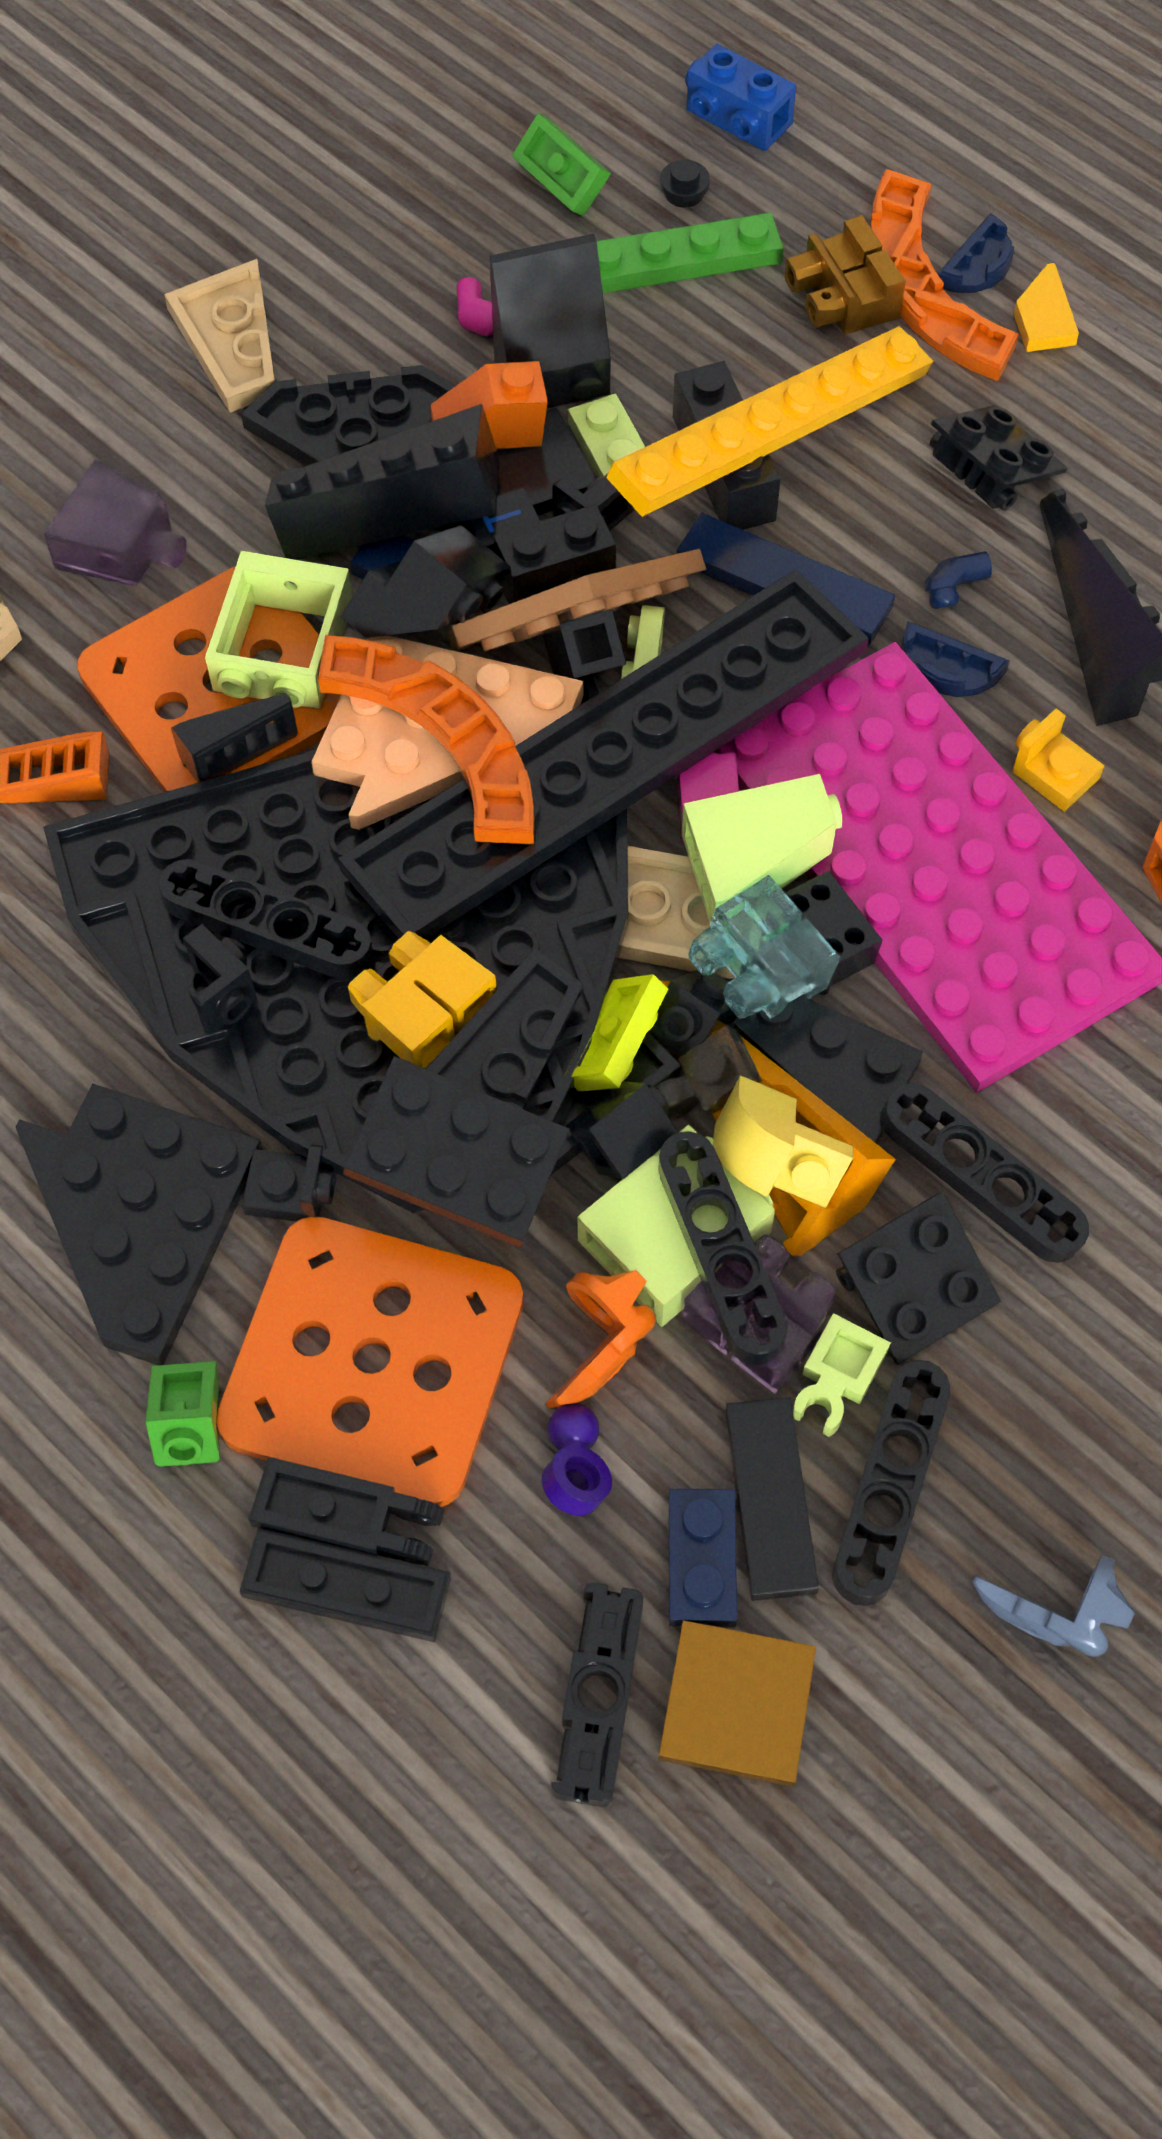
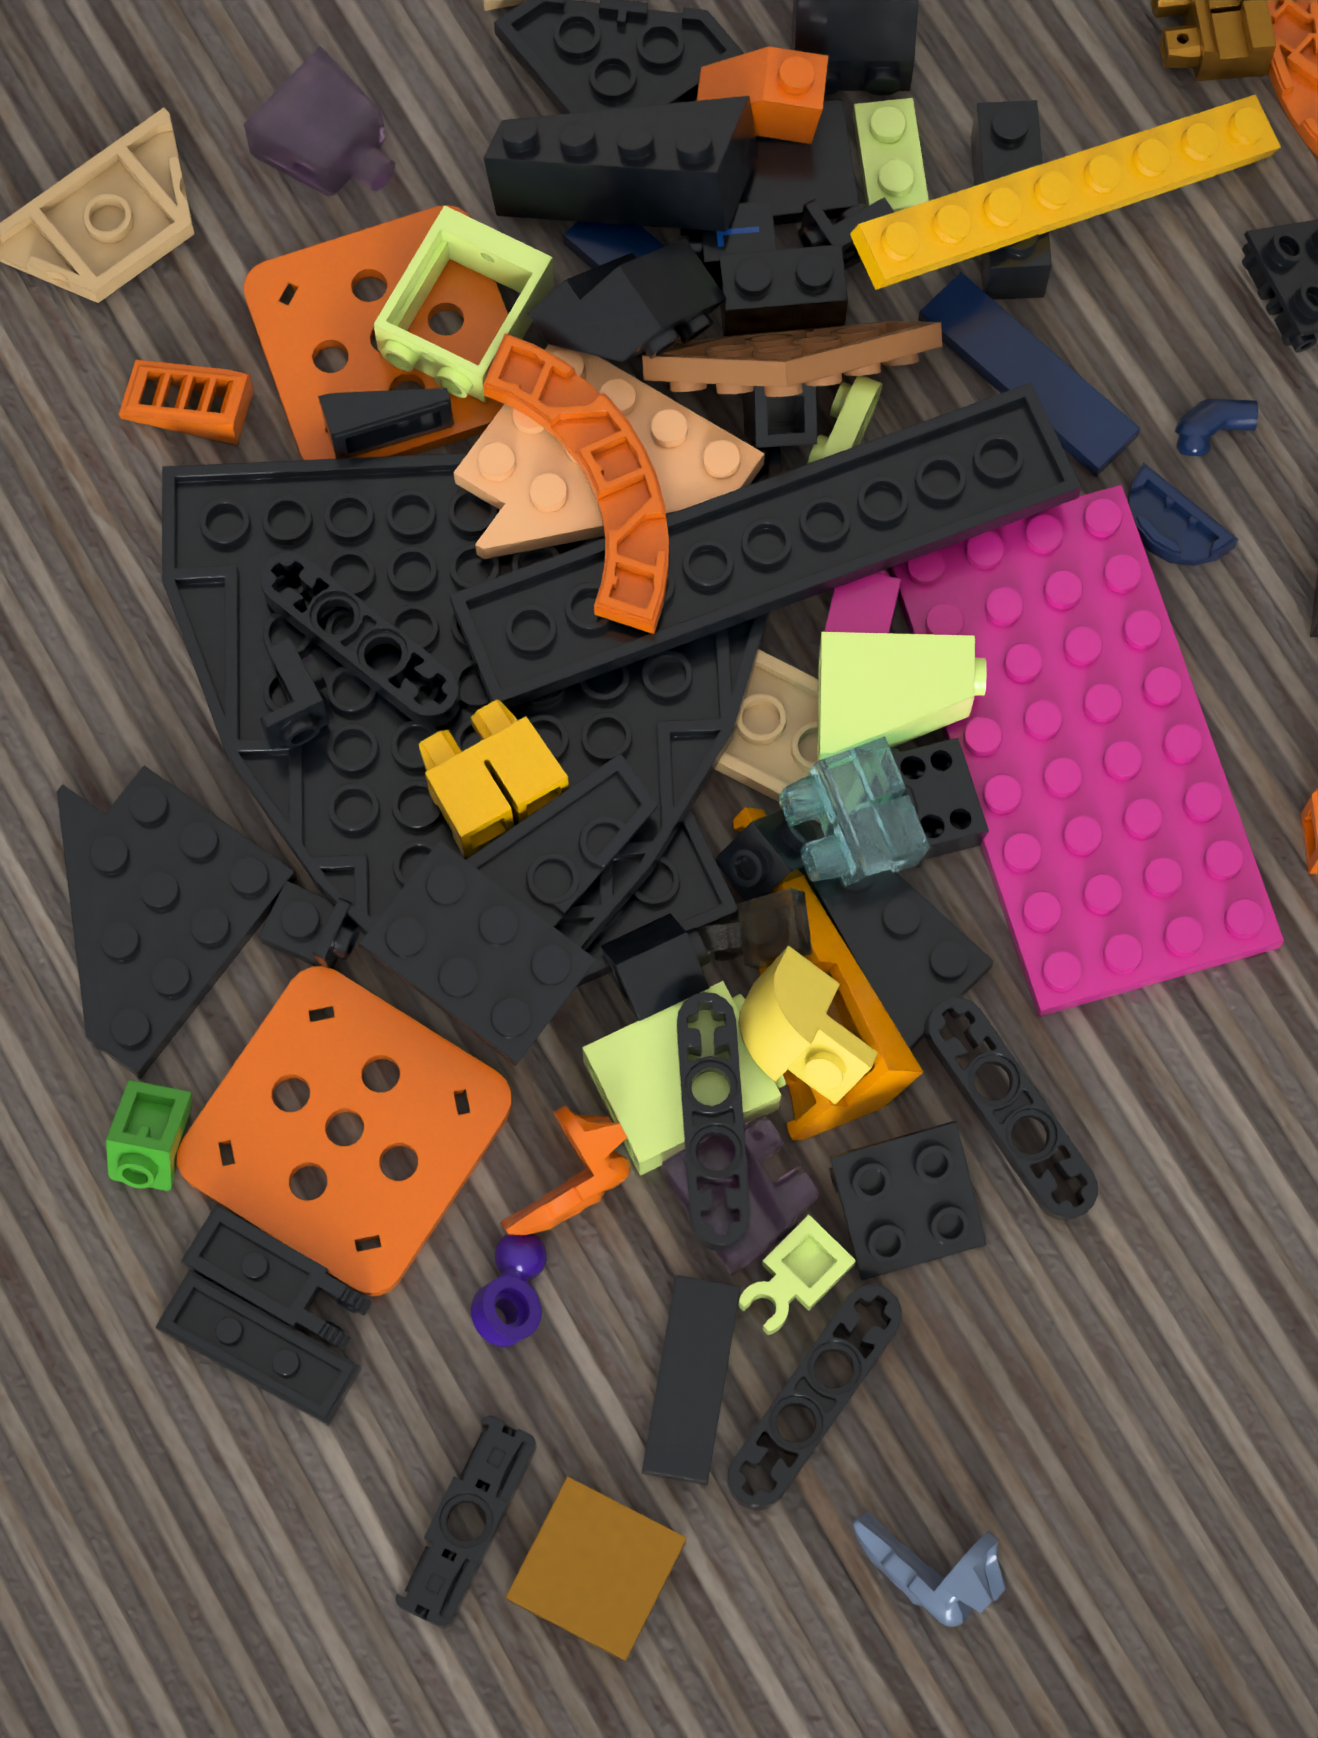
camera: 15 degrees right, 10 degrees up
neon yellow plate [564,974,668,1091] -> none
dark blue plate [668,1489,737,1627] -> none
yellow bracket [1012,708,1105,812] -> none

